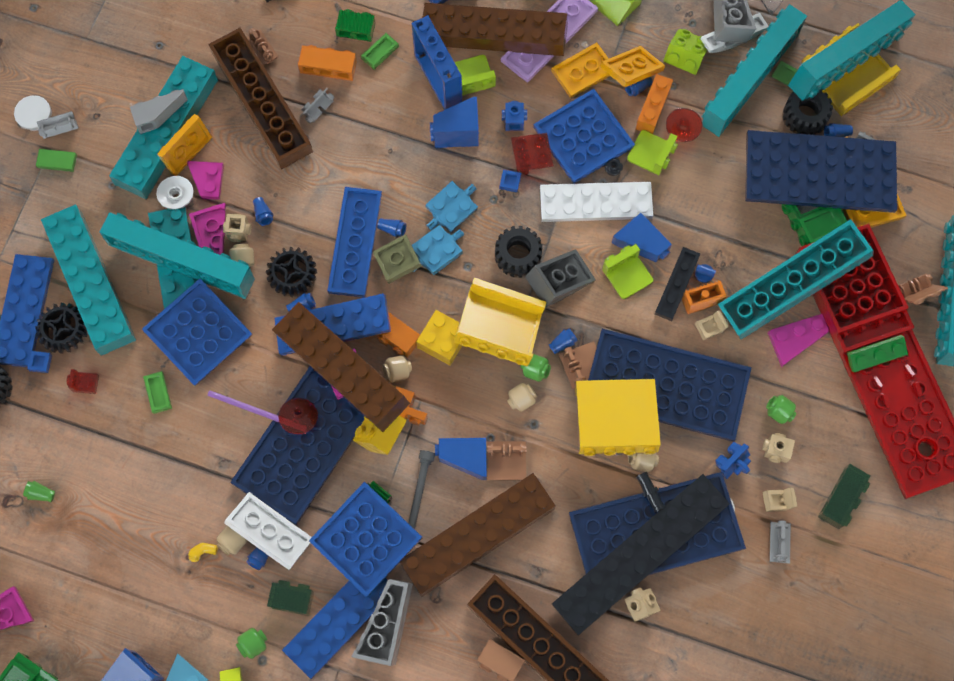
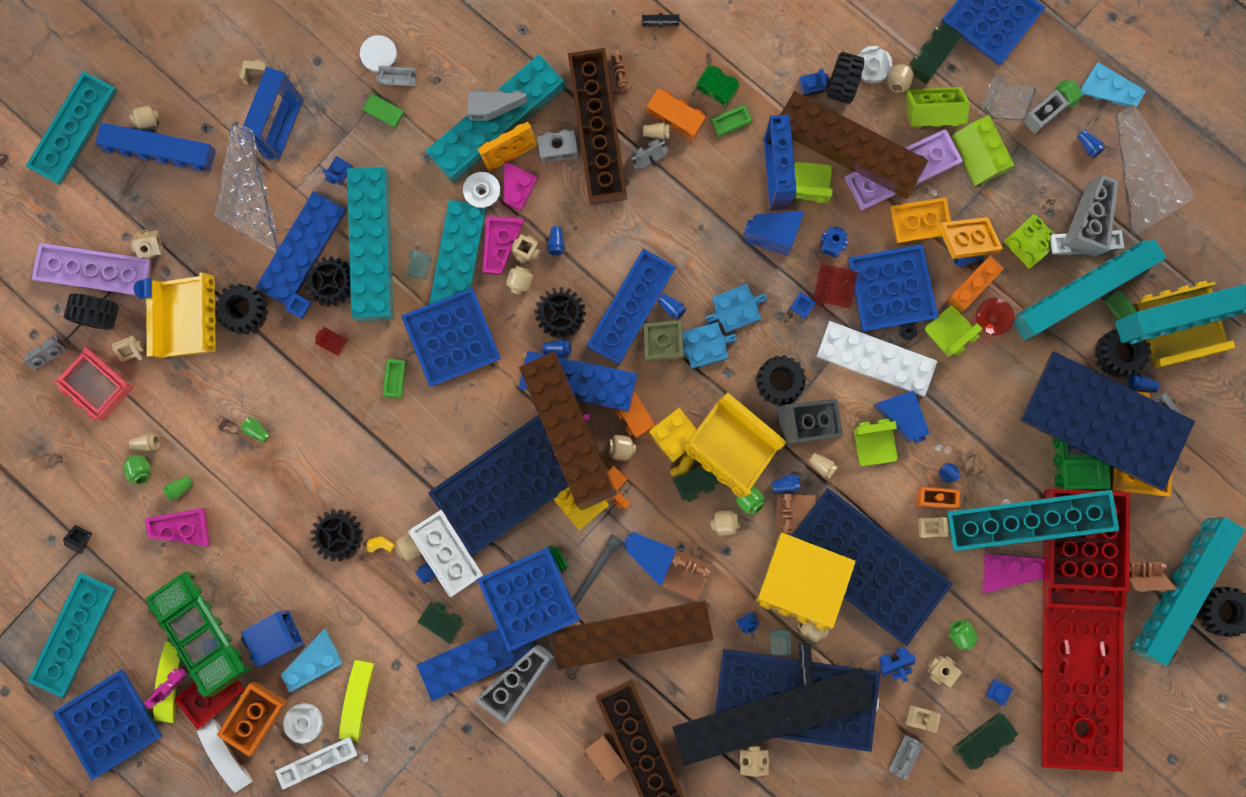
camera: 25 degrees right, 10 degrees up
teal brick [99,212,255,299] -> none
medium lavender axle [208,390,307,432] -> none
bright green head [236,628,268,659] -> none
clear red dish [278,398,318,434] -> none
black plate [654,247,700,322] -> none
green plate [847,335,908,372] -> none
none -> black gear [310,509,364,562]
none -> blue bracket [322,156,353,186]
none -> clear light blue panel [408,250,432,280]
none -> light grey brick [537,129,578,163]
none -> tan cone [643,122,671,141]
none -> yellow arm [670,453,694,477]
none -> clear green brick [672,466,726,503]
none -> blue plate [736,611,759,633]
none -> clear light blue panel [768,629,791,655]
none -> tan cone [809,453,838,479]
none -> blue plate [985,679,1013,706]

